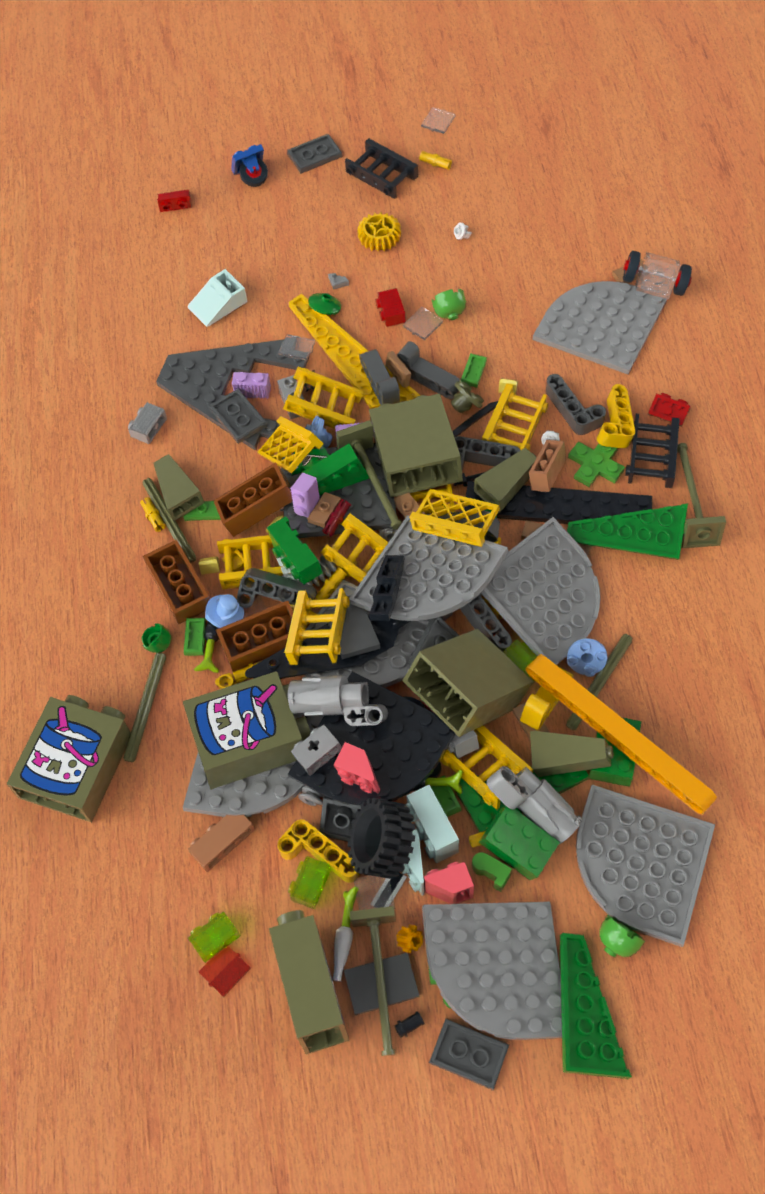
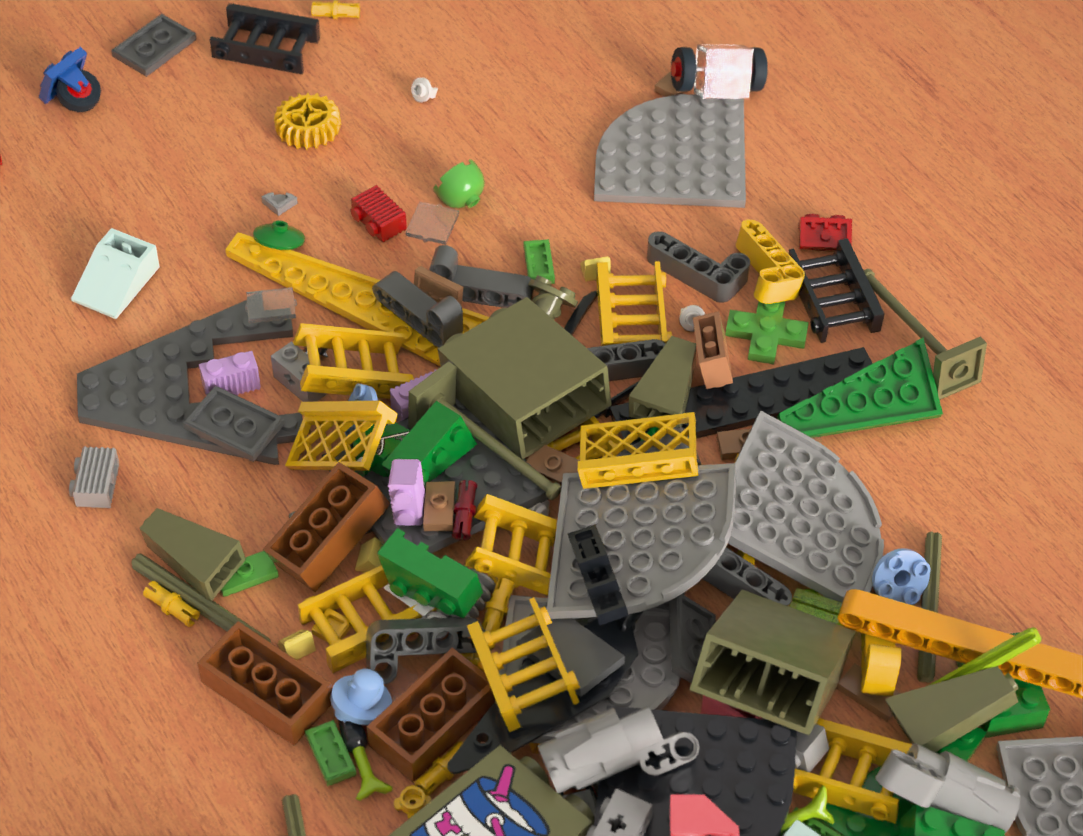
camera: 30 degrees left, 10 degrees down
green hair [141,623,172,653] -> none
none -> lime axle [927,627,1041,686]

